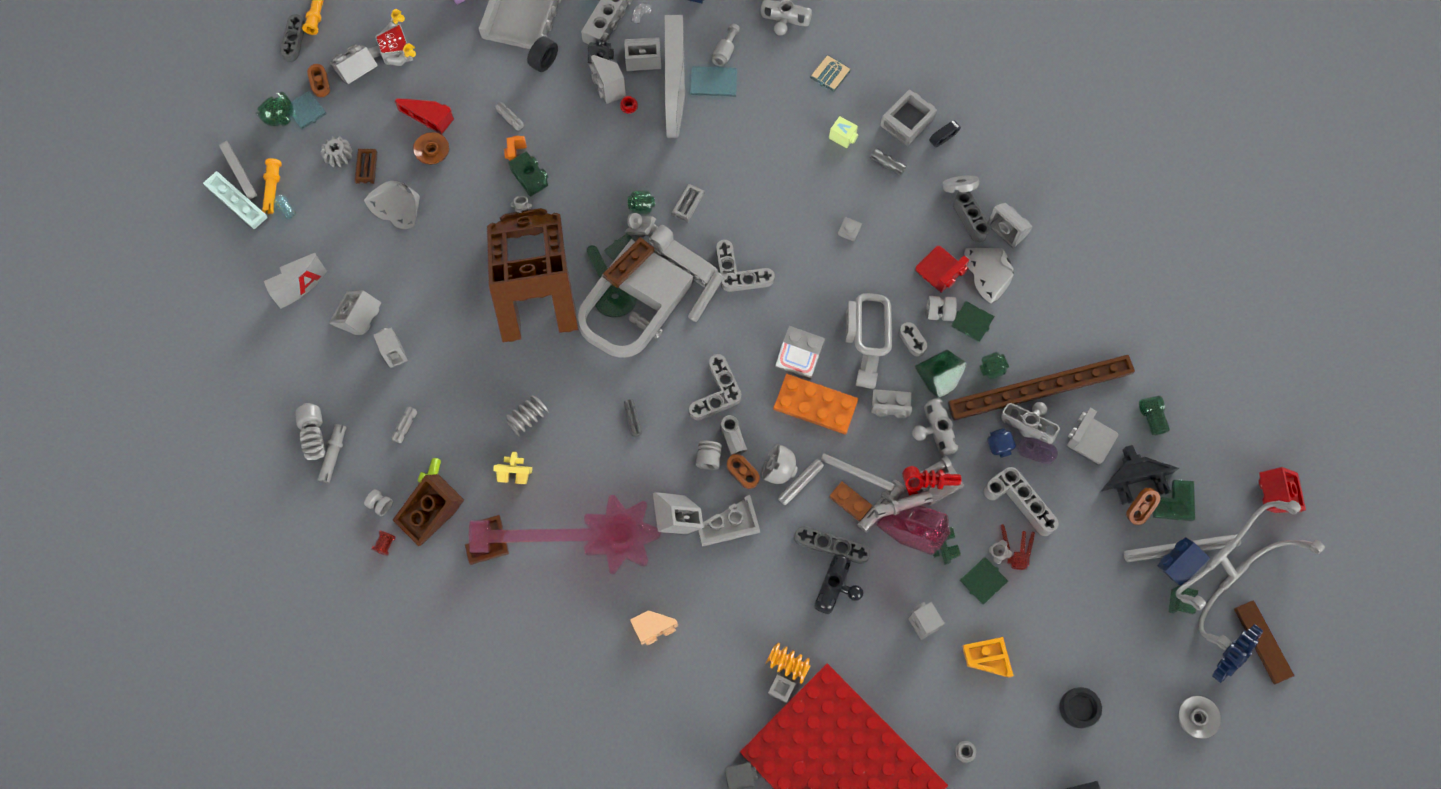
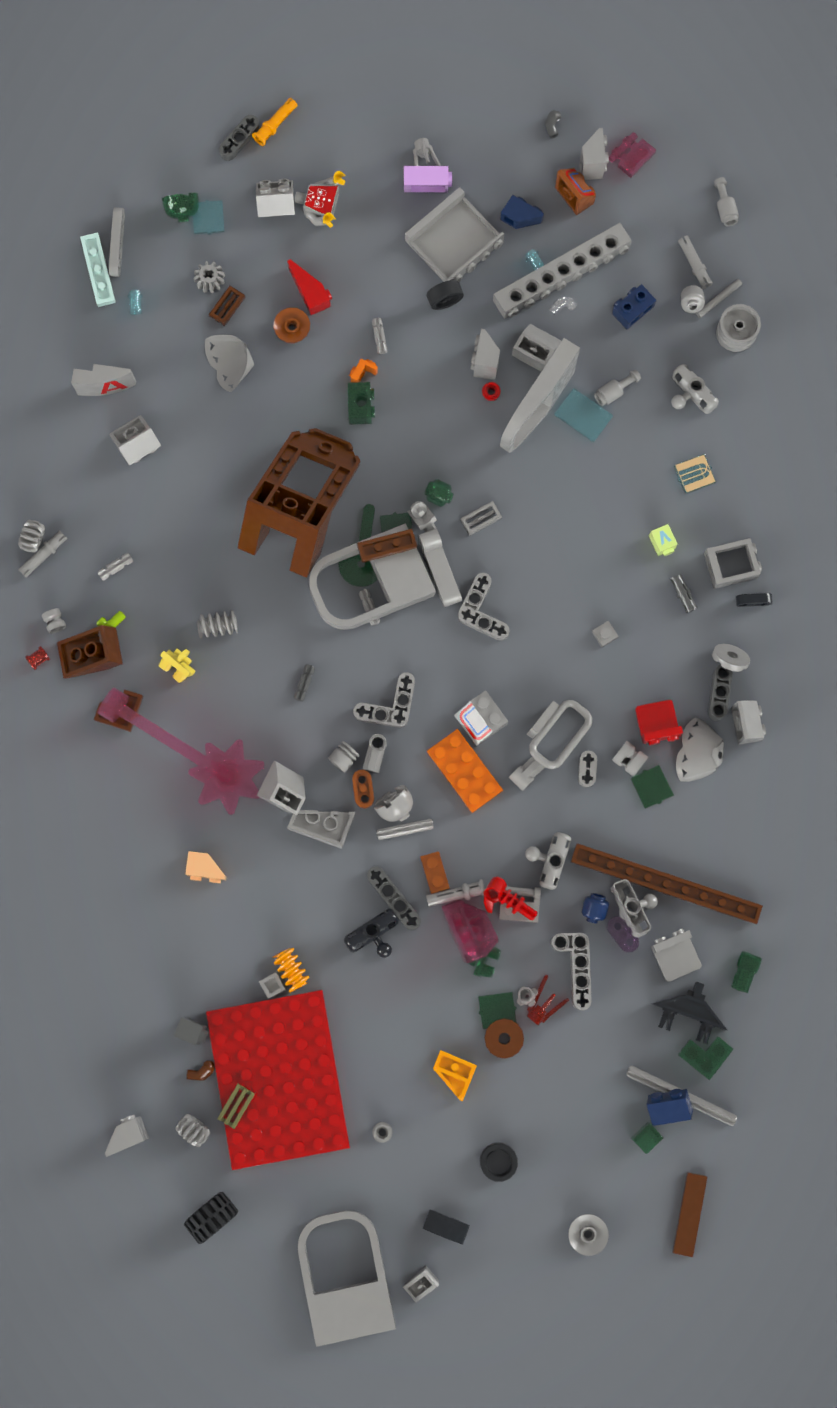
camera: 35 degrees right, 10 degrees up
light orange pin [262,158,282,214] -> none
light grey head [295,403,323,430] -> none
dark orange plate [307,64,331,97] -> none
light grey brick [374,327,408,368] -> none
light grey plate [511,196,532,213] -> none
black brick [588,40,614,63] -> none
light grey axle [688,272,724,322] -> none
light grey bar [821,454,895,491] -> none
light grey bracket [871,389,912,418] -> none
light grey pin [873,490,933,519] -> none
light grey brick [908,602,945,640] -> none
clear green slope [915,350,967,398] -> none
clear green head [979,352,1009,380] -> none
dark orange plate [1126,488,1160,525] -> none
light grey bar [1176,500,1325,650] -> none
dark blue gear [1212,624,1263,683] -> none
red slope [1258,467,1306,513] -> none
none -> reddish brown tile [484,1018,524,1059]

